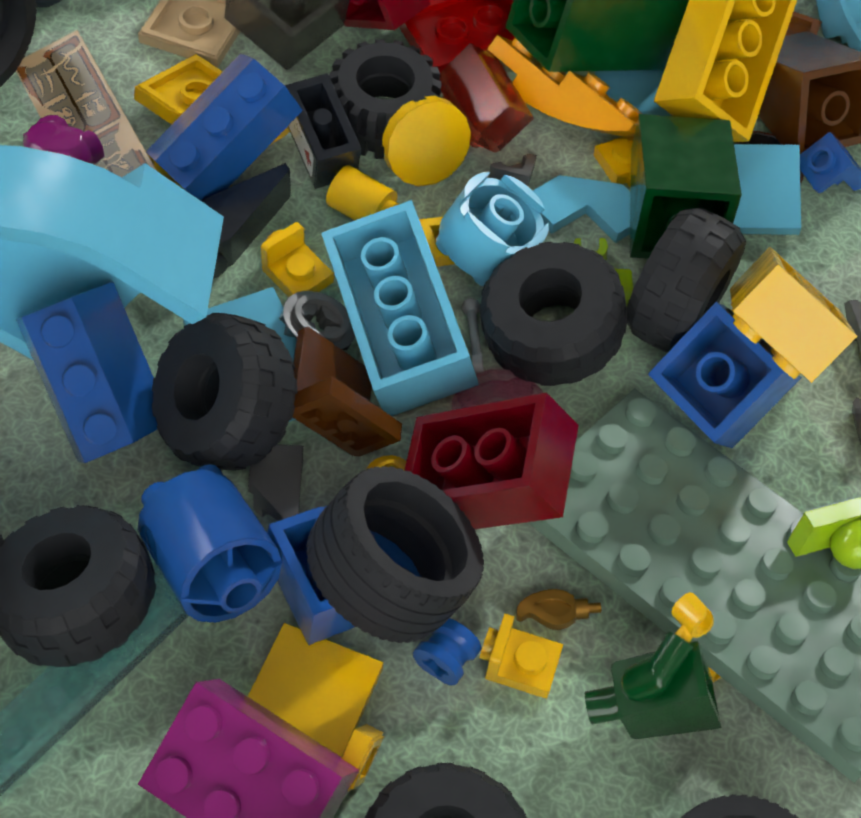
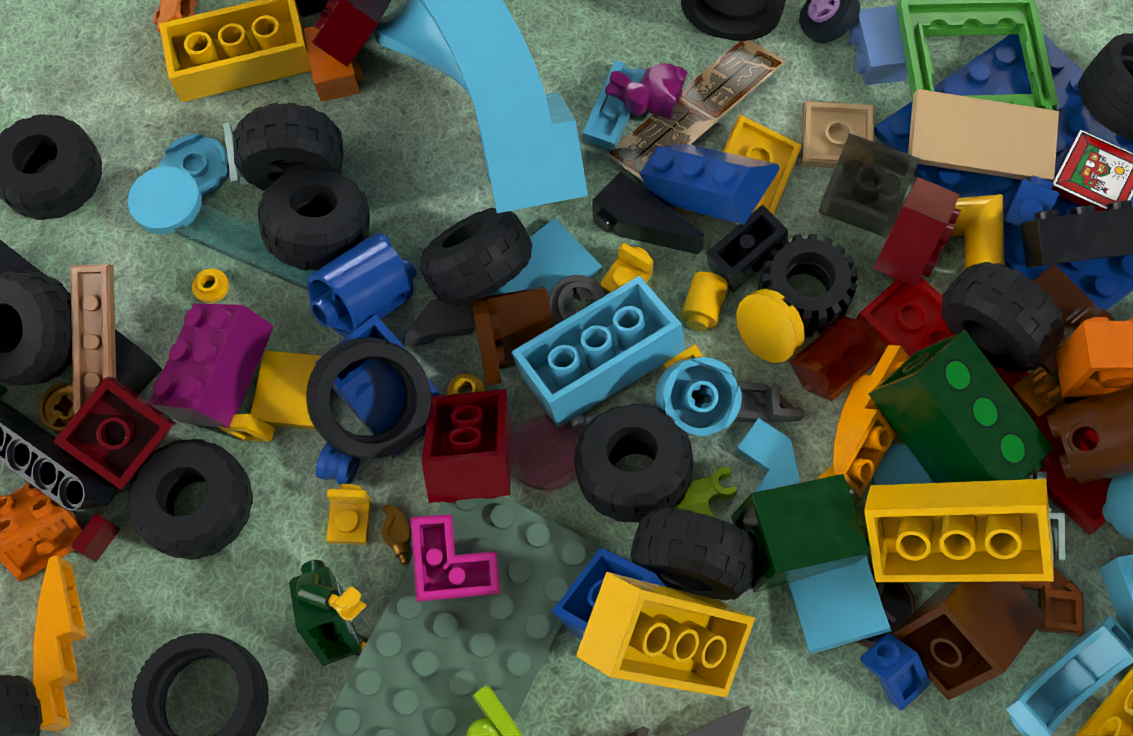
camera: 85 degrees right, 10 degrees up
blue slope [16,282,158,463] -> none
none -> yellow plate [192,268,229,303]
none -> dark pink brick [410,514,501,602]

